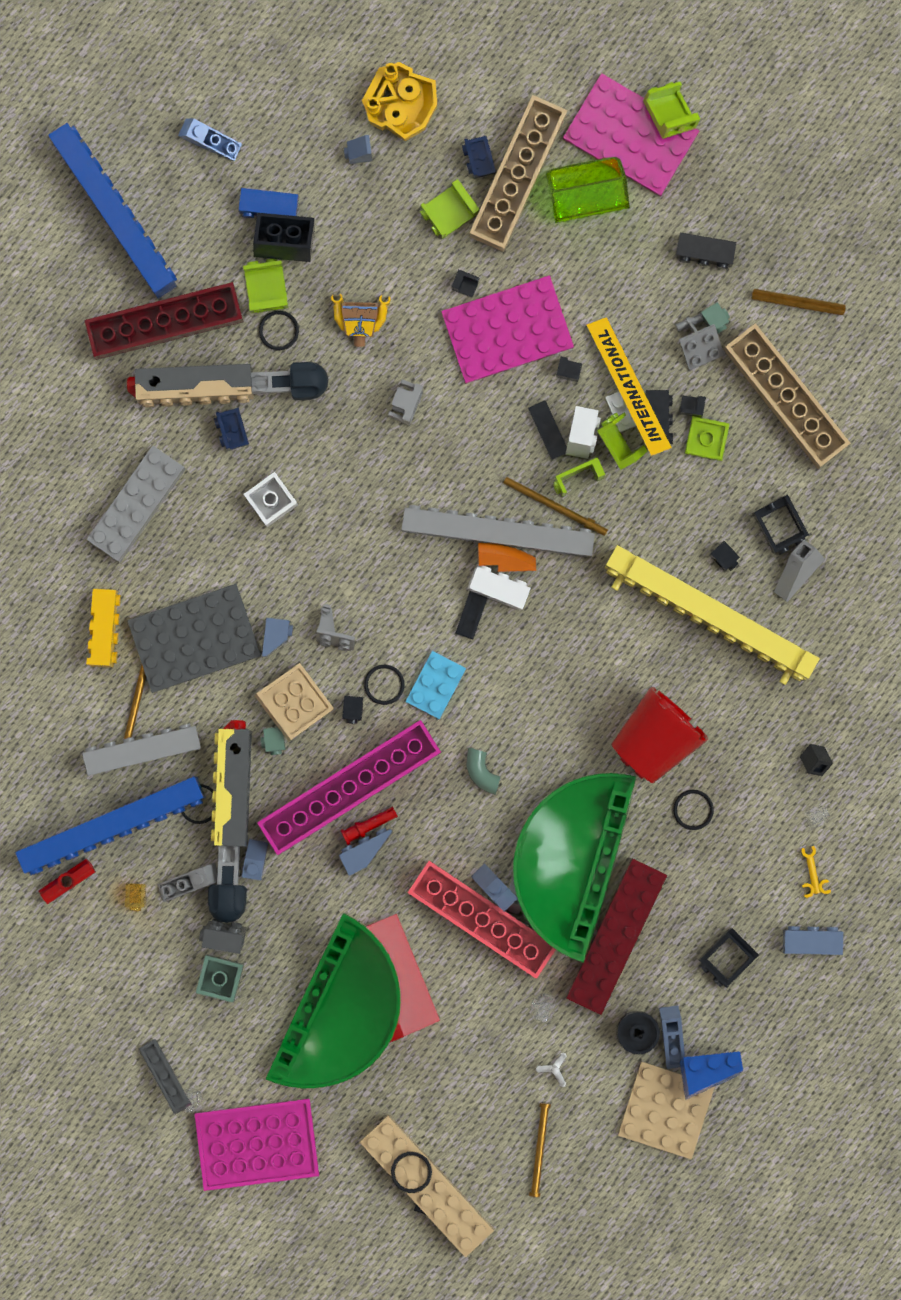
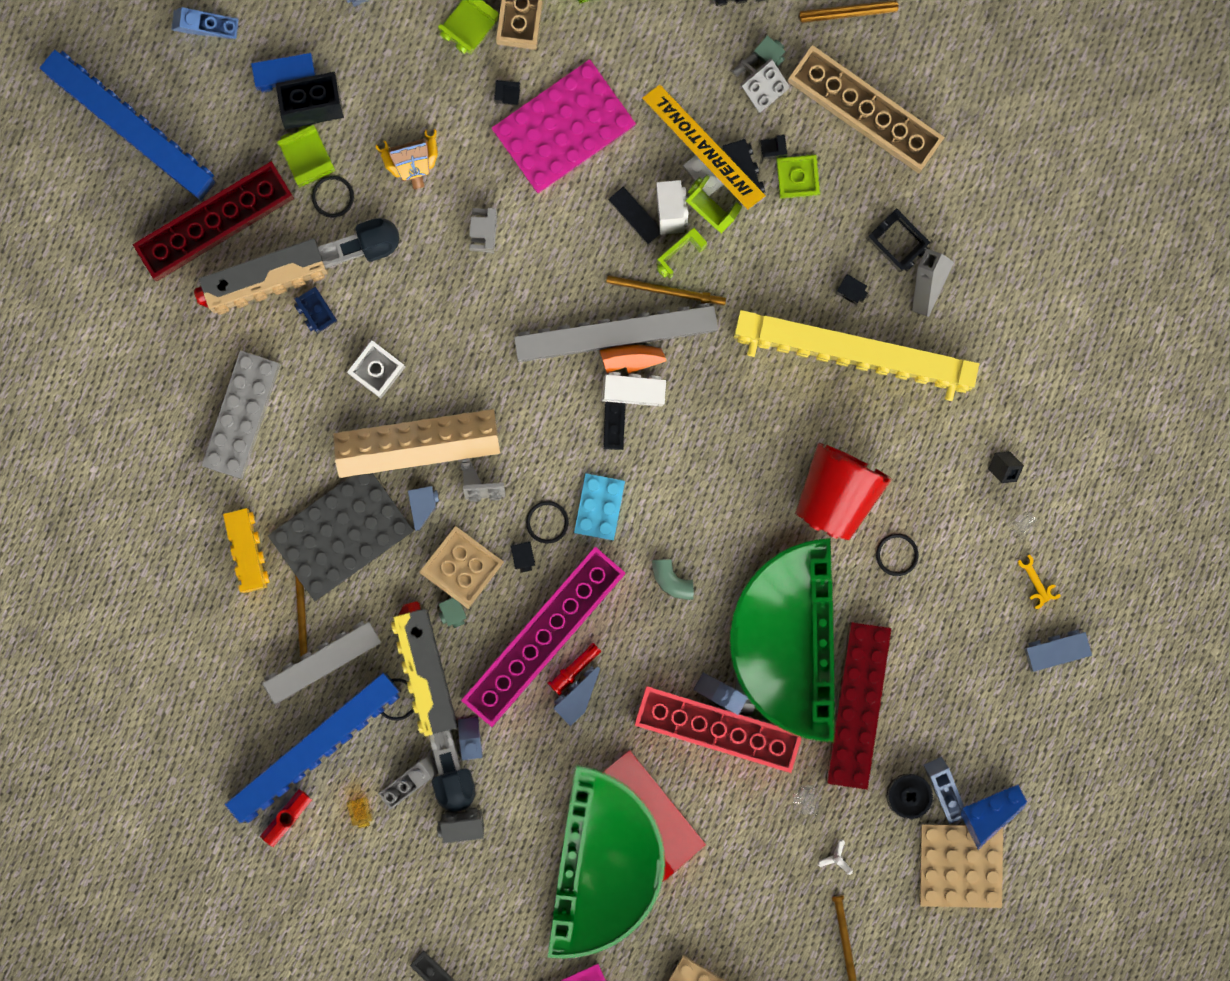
camera: 20 degrees left, 0 degrees up
sand green brick [196,954,244,1003] -> none
black panel [556,356,582,382] -> none
black window [698,927,760,988] -> none
none -> tan brick [333,409,500,478]

